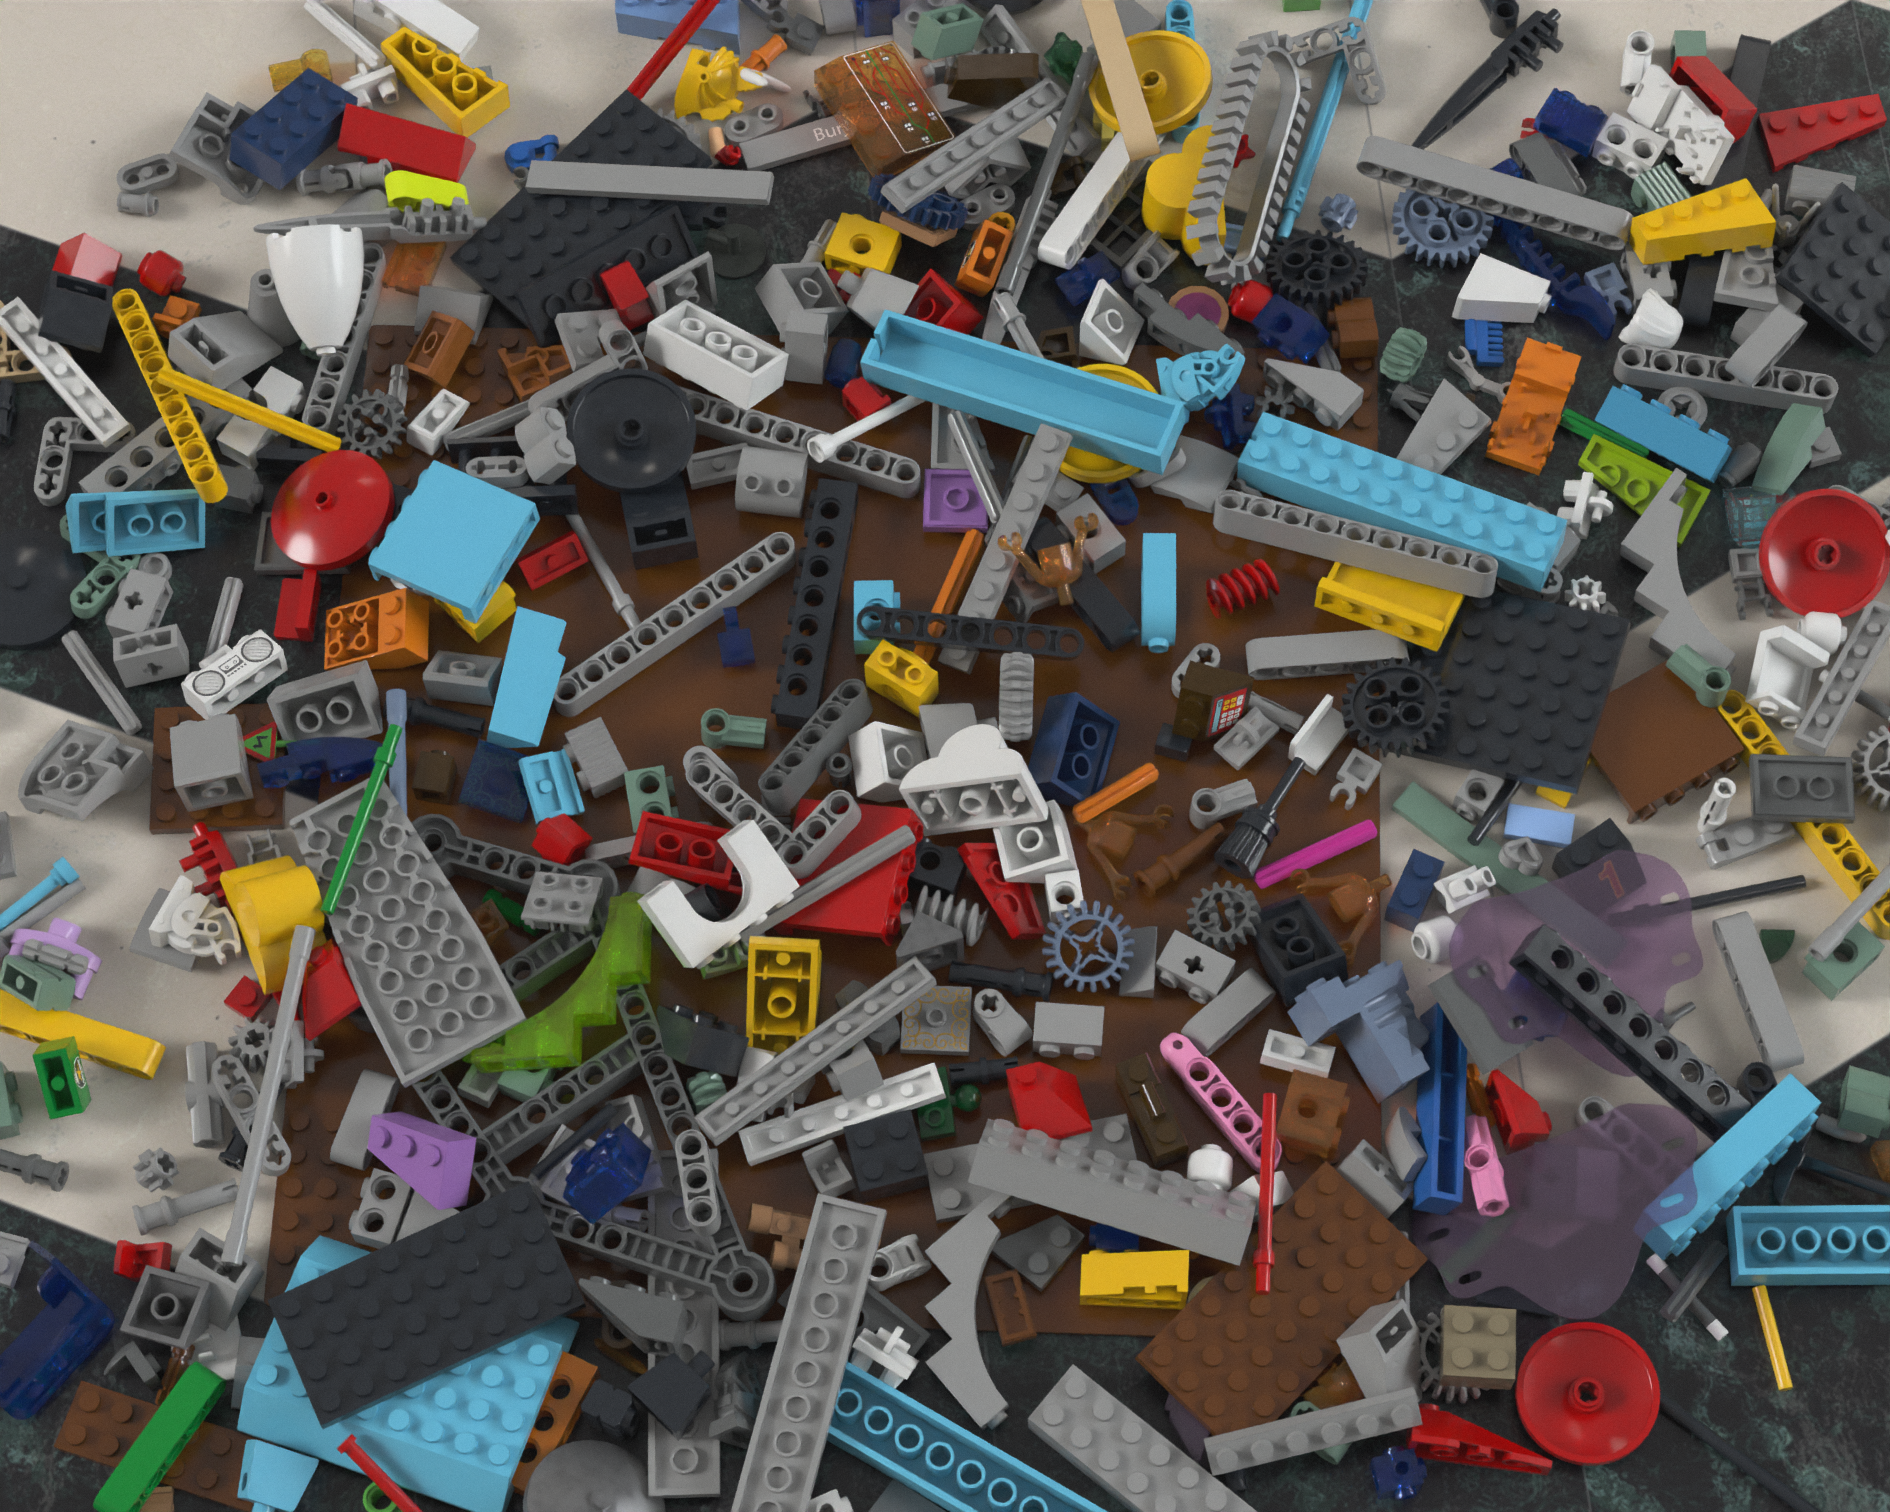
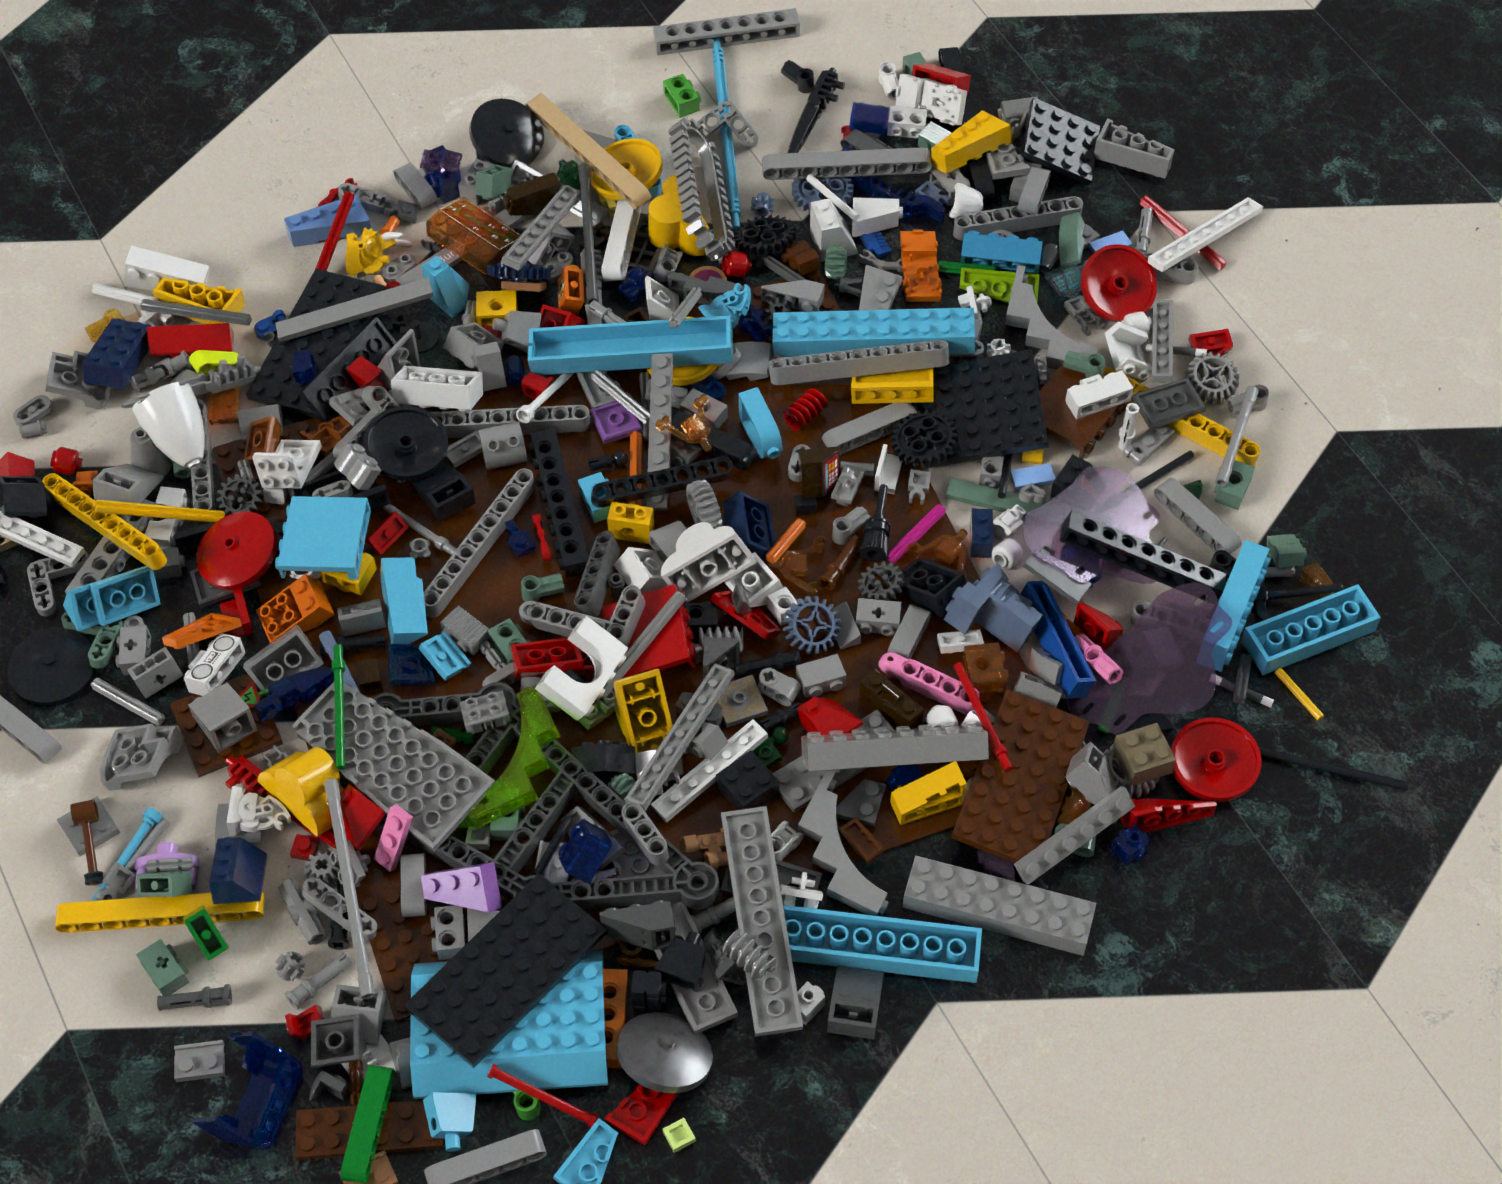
camera: 25 degrees left, 10 degrees down
red brick [531,813,593,866] -> none
light grey bracket [802,1139,856,1197] -> none
clear blue brick [1252,293,1330,364] -> none
red wing [1757,94,1887,173] -> none
none -> dark grey axle [140,299,252,326]
none -> orange wing [162,613,242,649]
none -> dark blue slope [209,837,267,904]
none -> white bracket [252,440,322,488]
none -> clear blue brick [291,349,317,384]
none -> bright pink plate [374,804,413,872]
none -> light grey plate [409,538,431,559]
none -> medium azure slope [422,255,469,318]
none -> light grey axle [479,640,507,670]
none -> red piece [531,513,552,561]
none -> black pin [588,450,628,472]
none -> light grey axle [668,287,702,328]
none -> light grey piece [722,928,777,979]
none -> flat silver slope [731,583,752,614]
none -> white bar [806,174,860,221]
none -> white slope [810,198,858,262]
none -> light grey gear [1035,354,1049,387]
none -> white piece [1065,370,1134,420]
none -> light blue tile [1089,231,1132,253]

